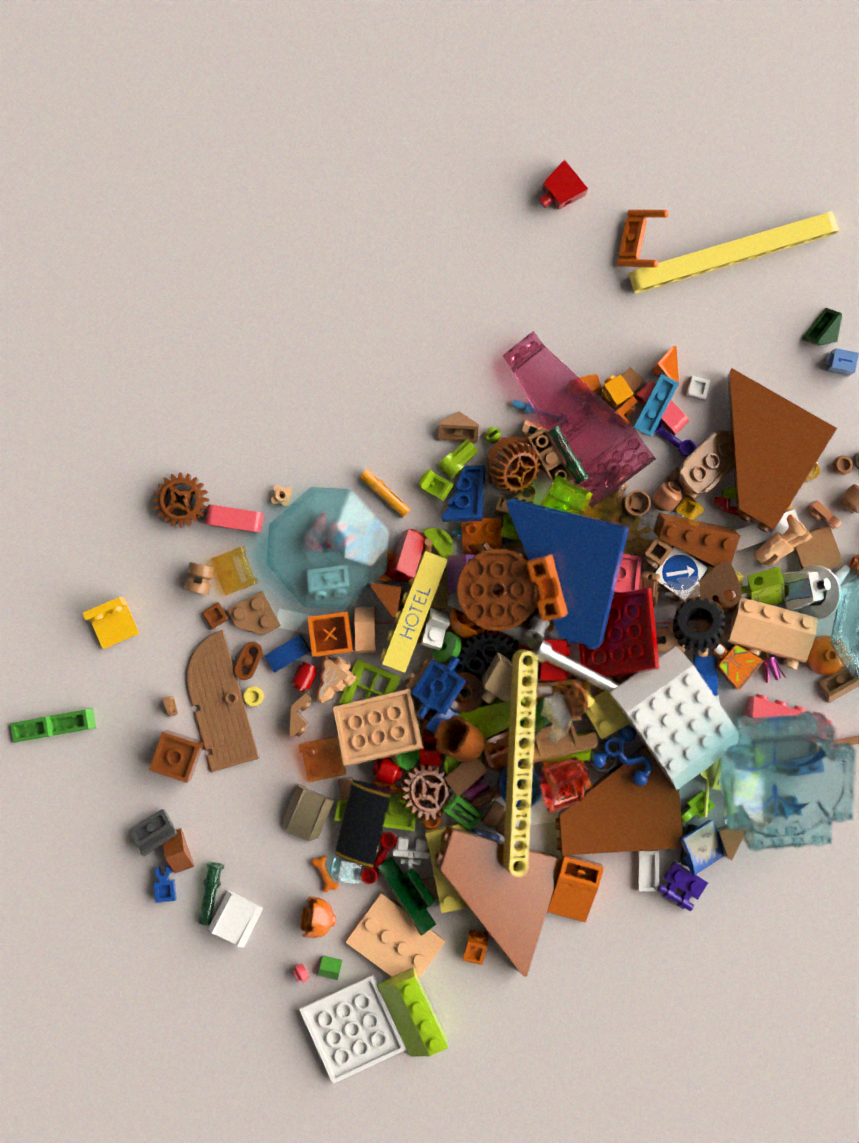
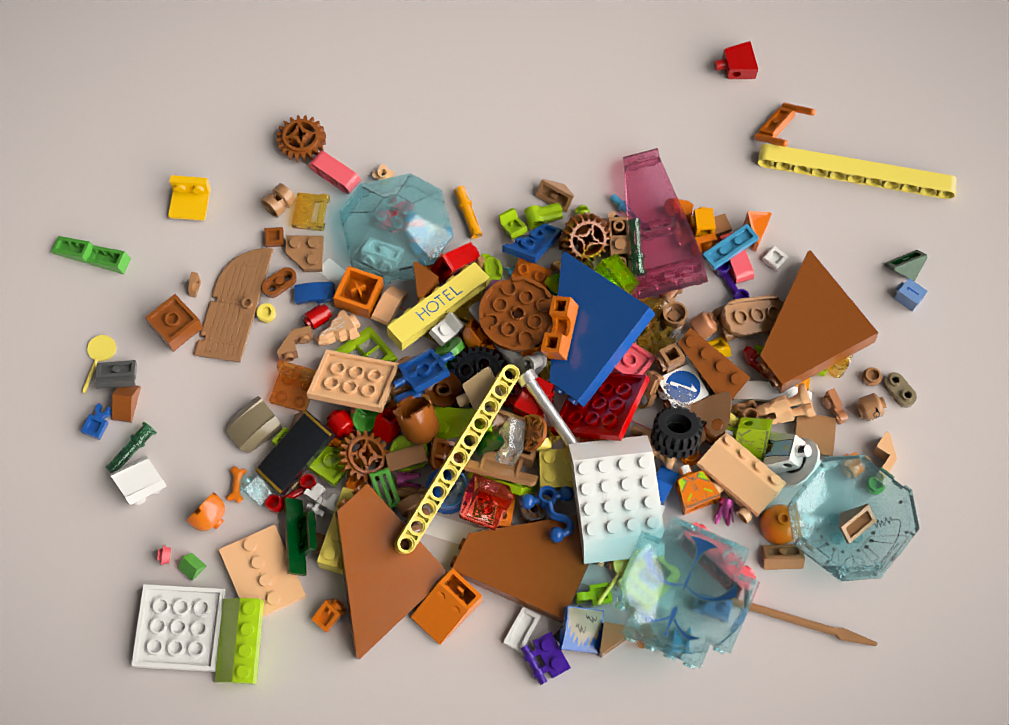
camera: 25 degrees right, 20 degrees down
none -> light yellow piece [82,335,116,393]
none -> medium nougat plate [733,400,759,419]

